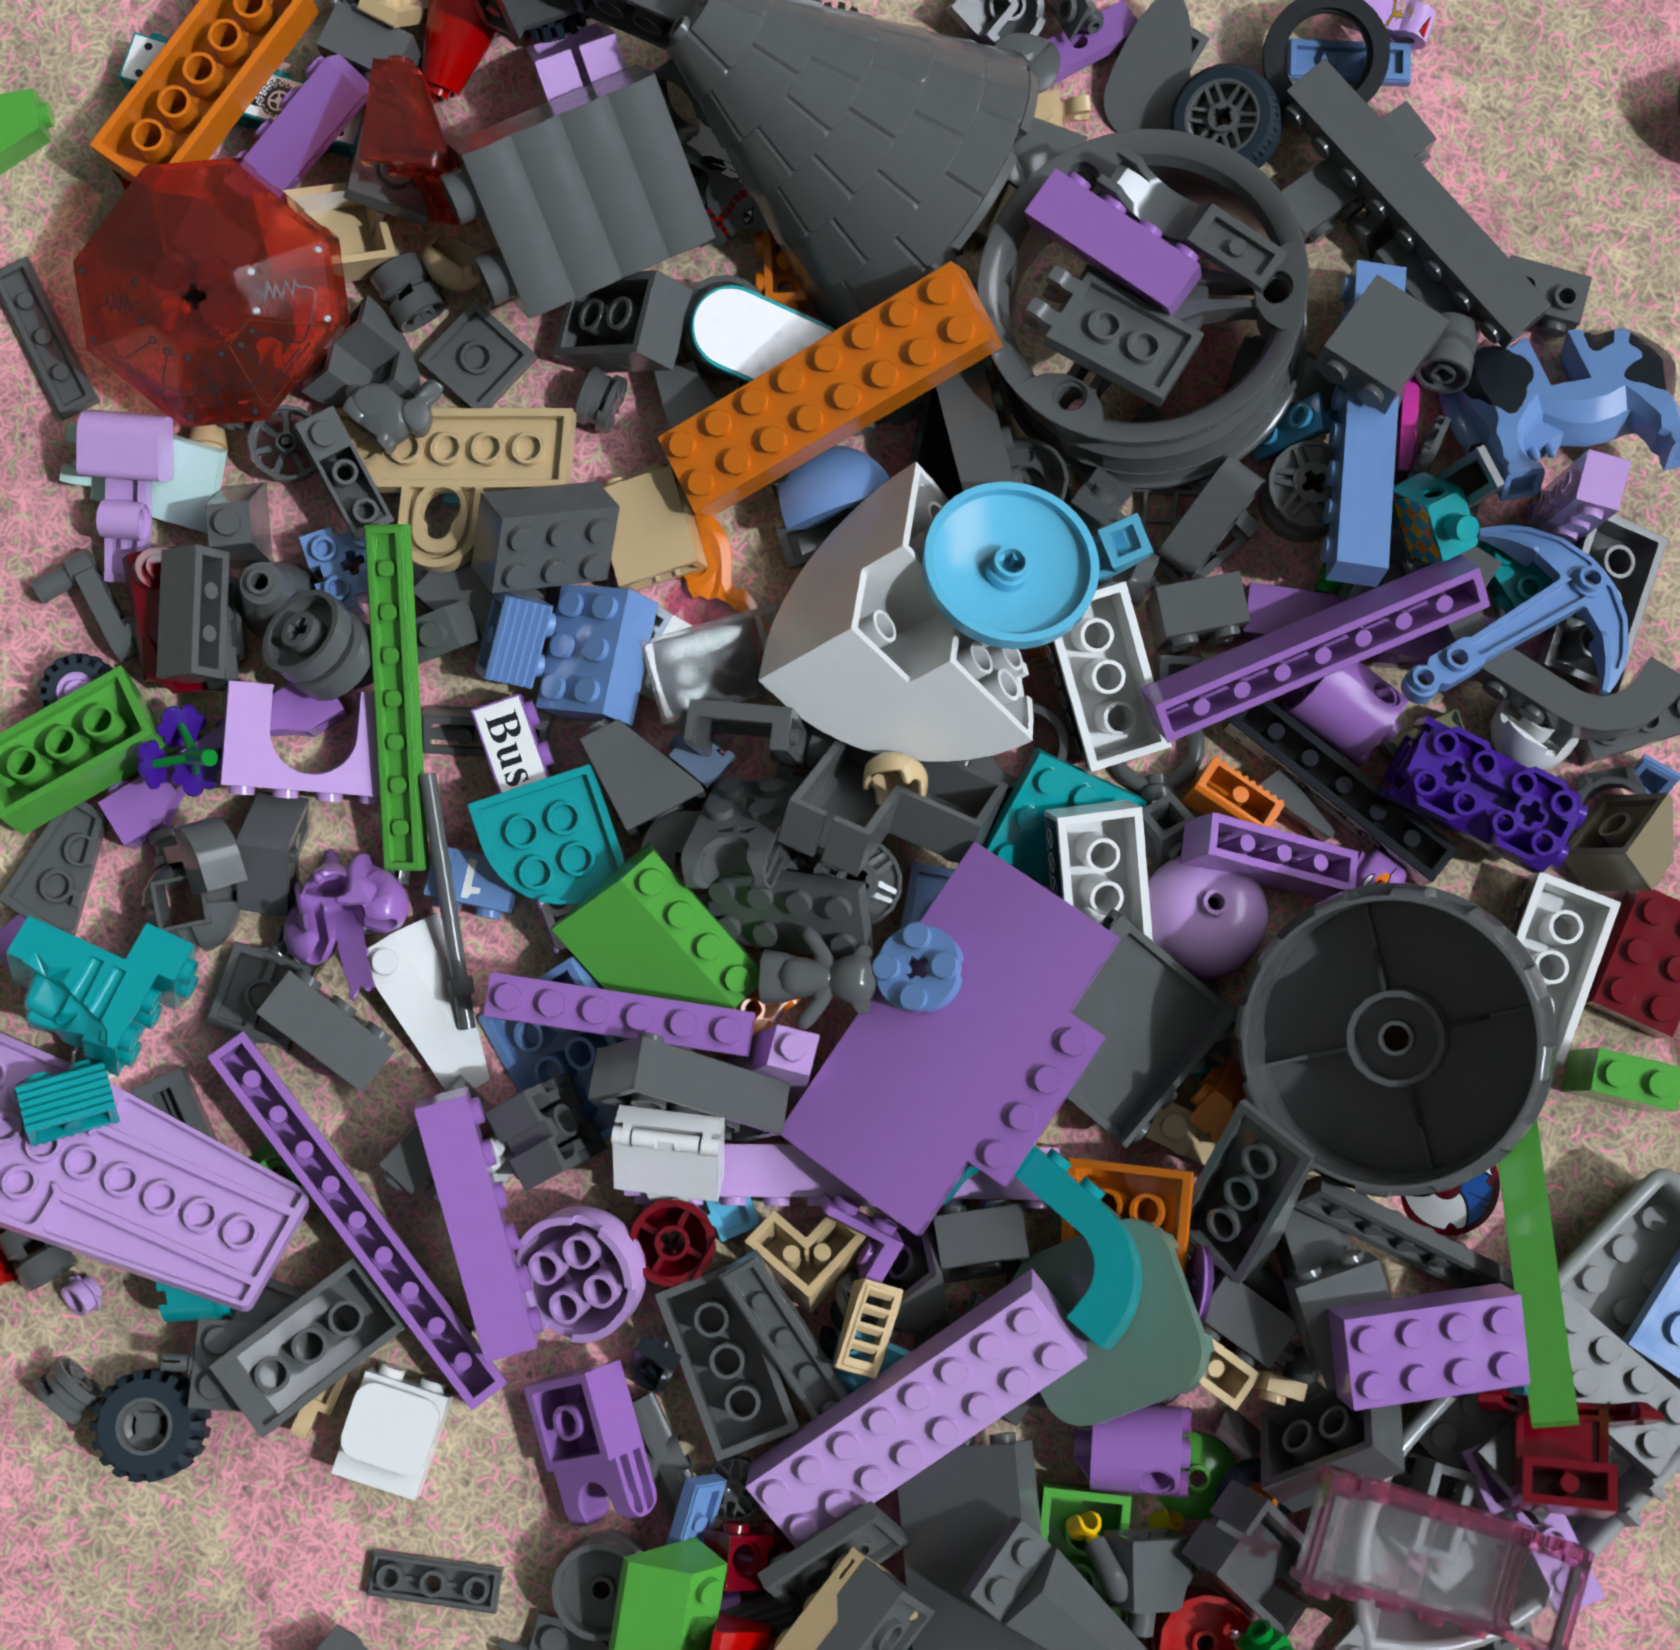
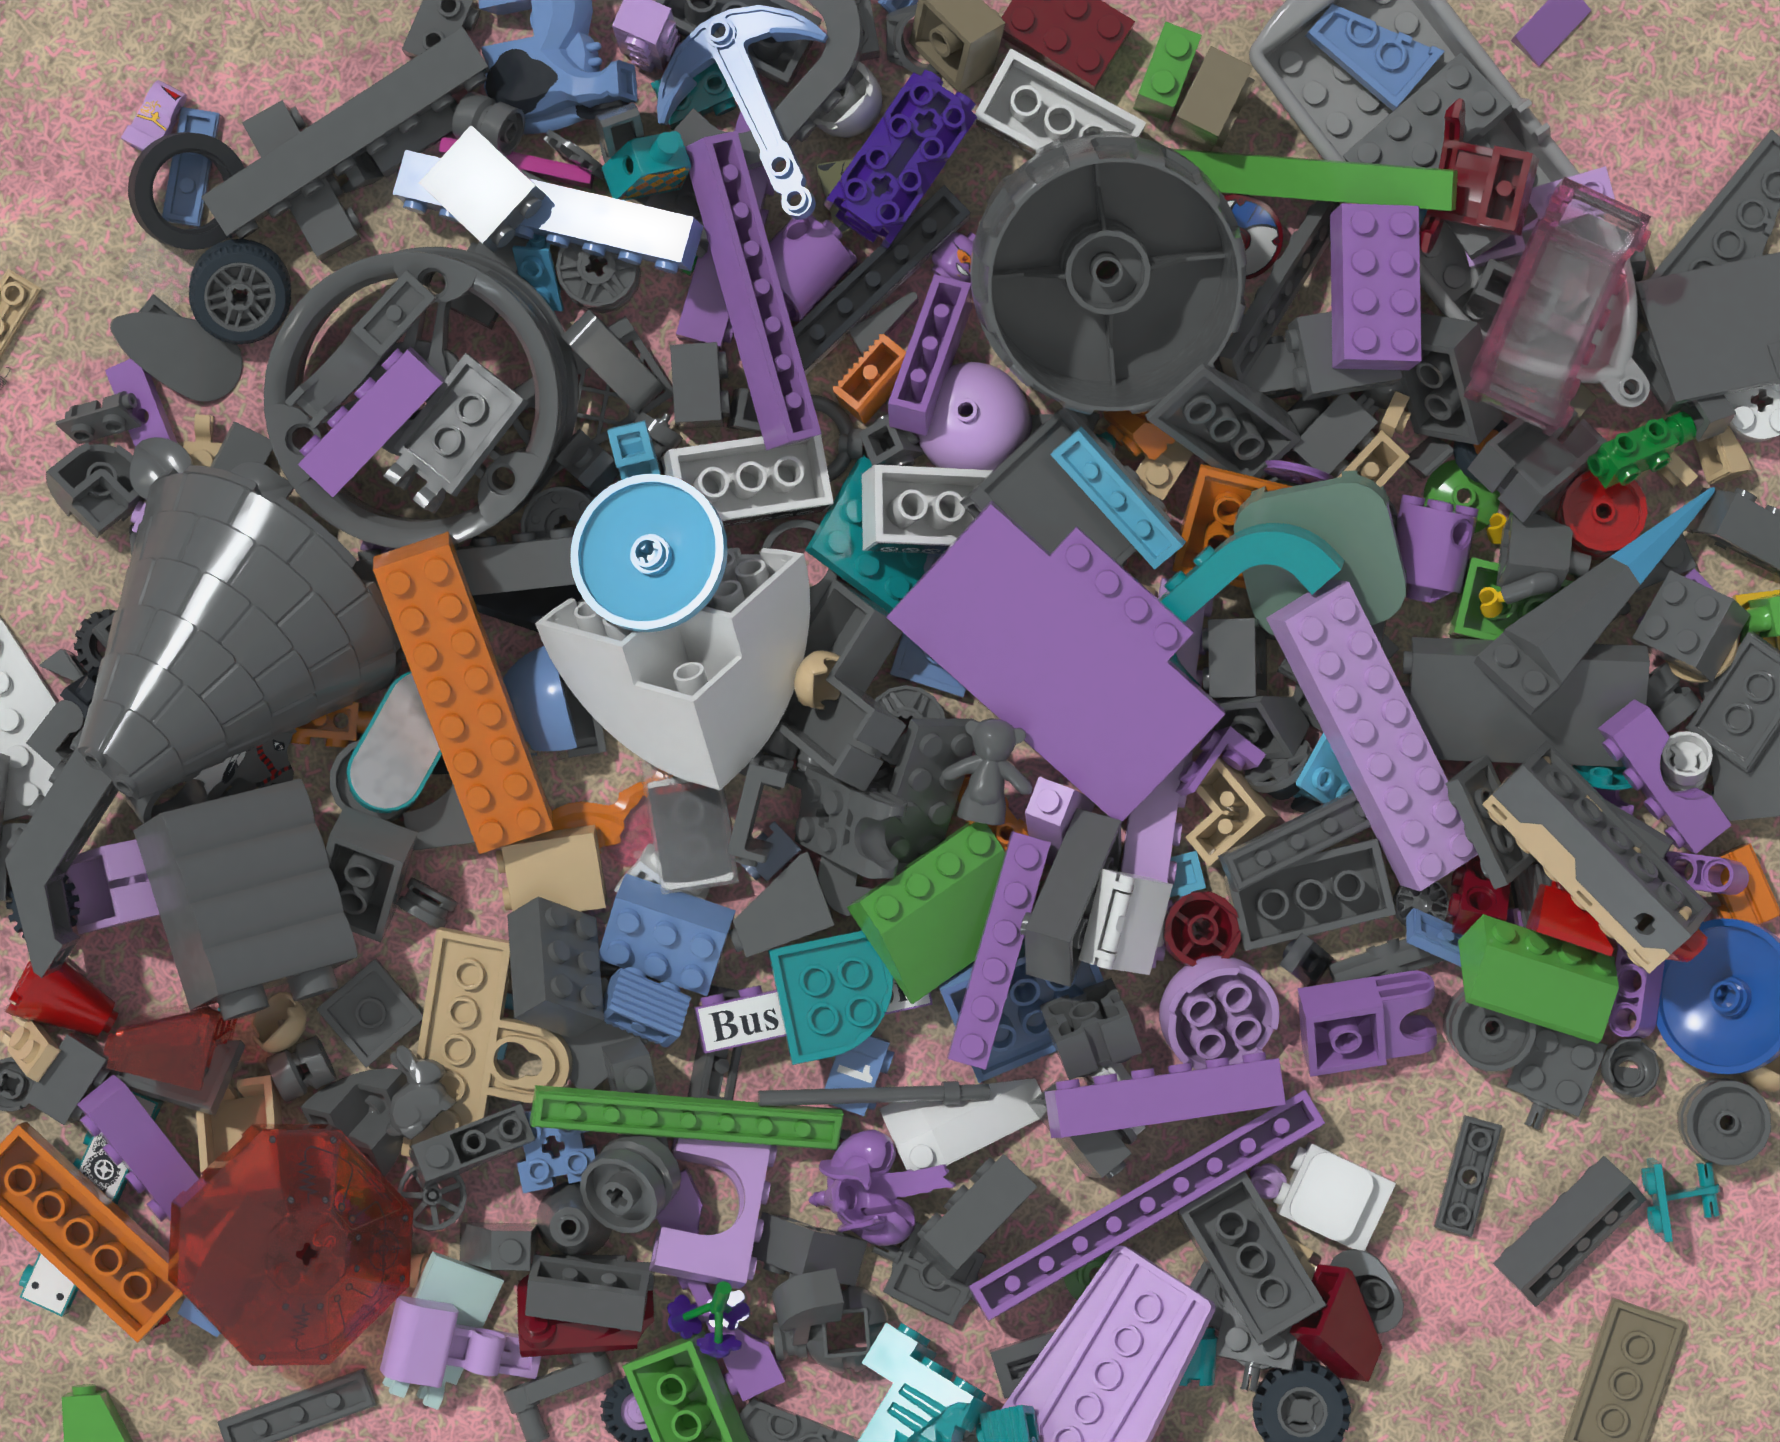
camera: 85 degrees left, 5 degrees up
tan slope [833,1278,904,1380] -> none
medium blue plate [872,922,964,1013] -> none
none -> medium azure plate [1050,426,1186,570]
none -> dark tan brick [1169,46,1255,151]
none -> lavender plate [1250,1163,1287,1199]
none -> dark red slope [1290,1264,1383,1382]
none -> dark grey piece [1330,1249,1404,1334]

